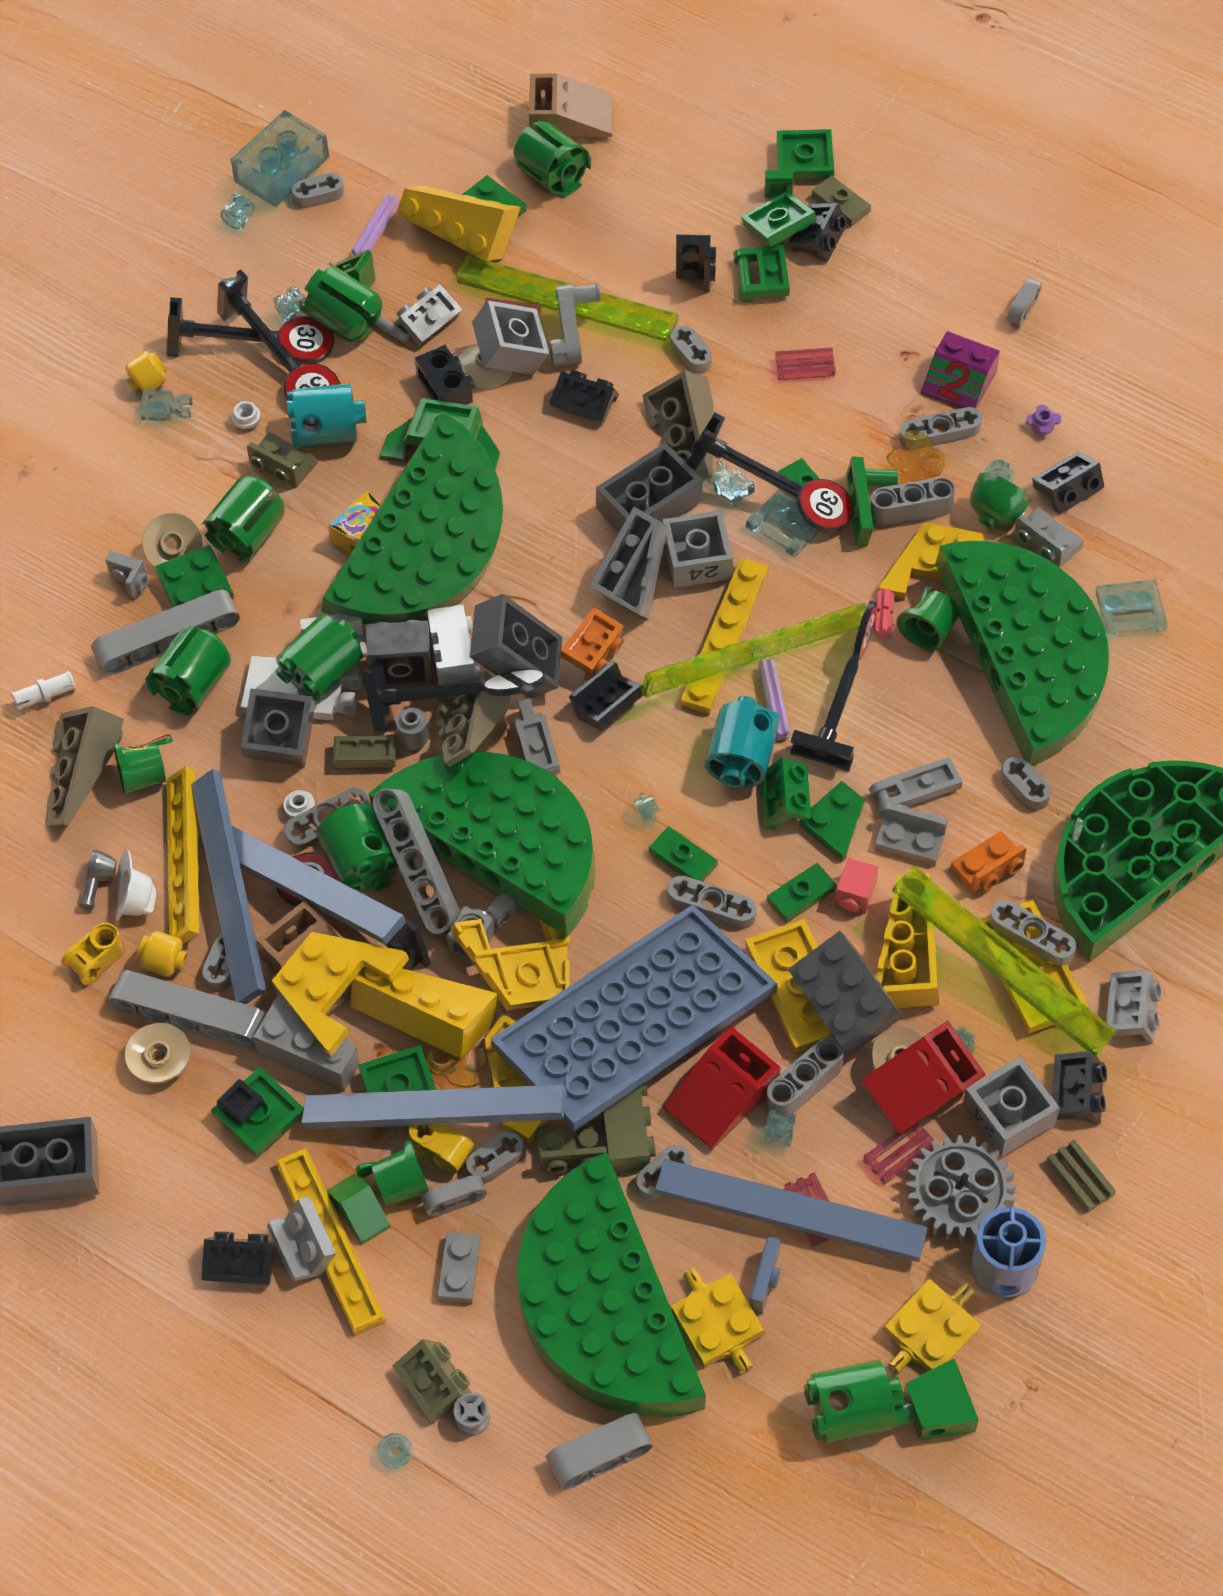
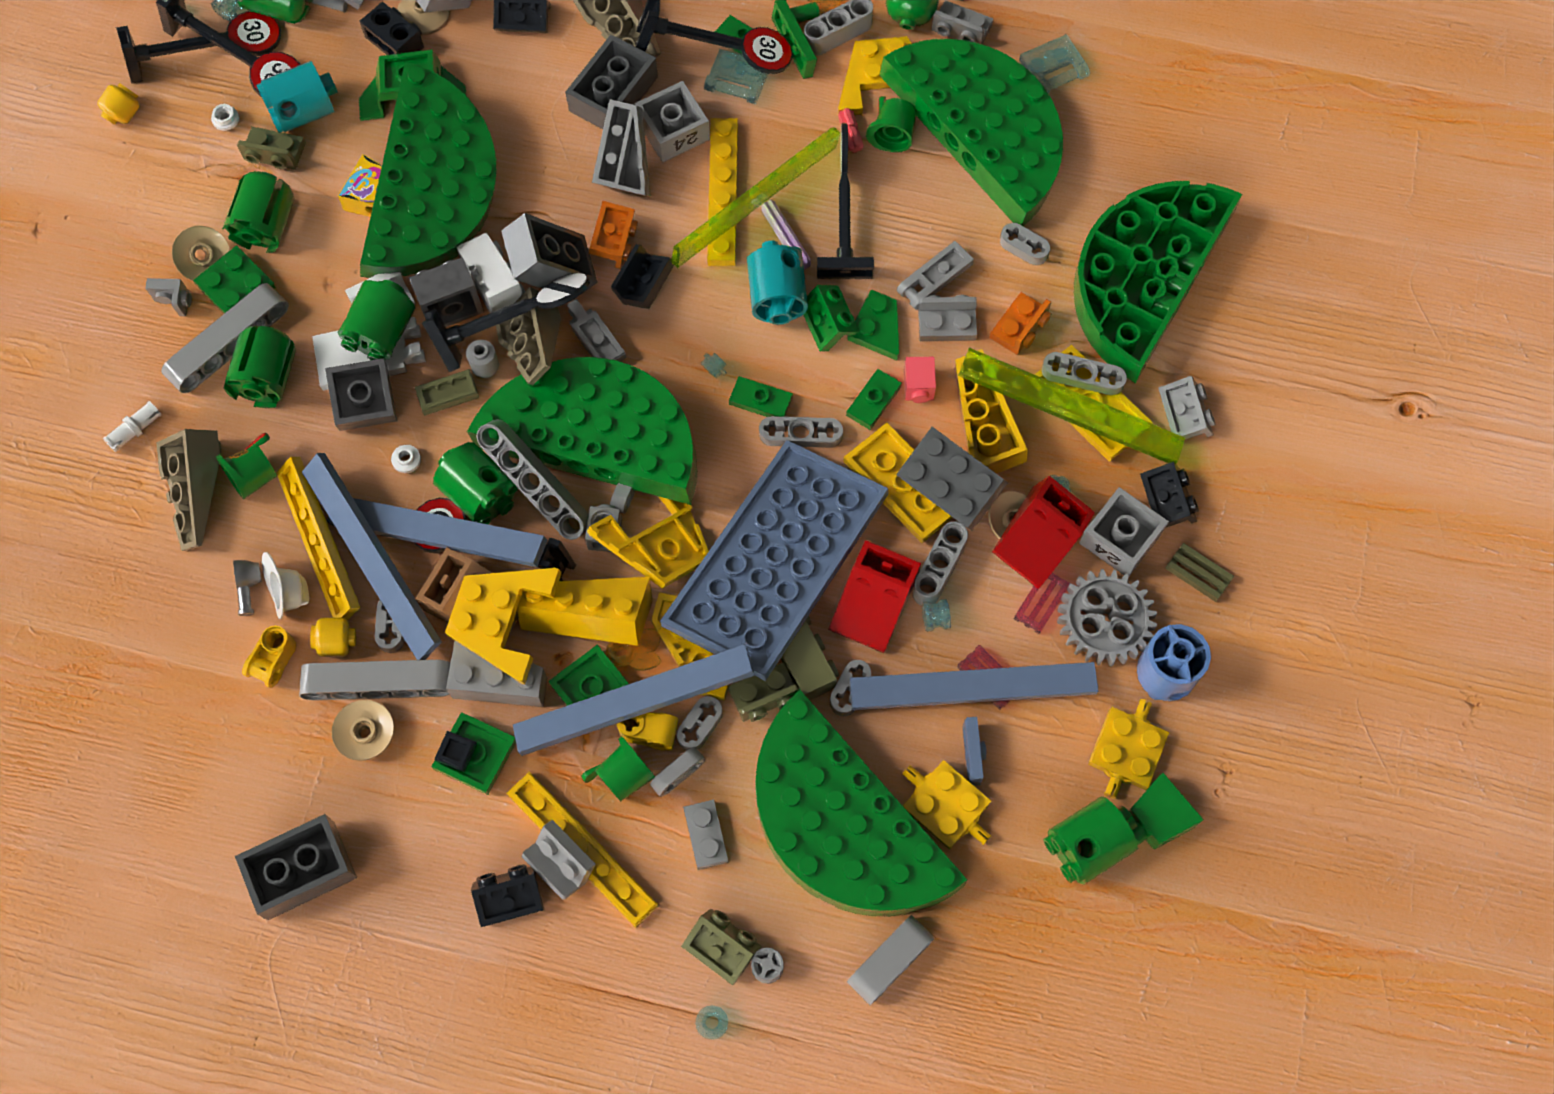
camera: 20 degrees left, 10 degrees up
clear light blue plate [140,390,193,421] -> none
light grey beam [283,788,369,845] -> none
green slope [326,1173,391,1245] -> none
clear light blue plate [706,461,755,506] -> none

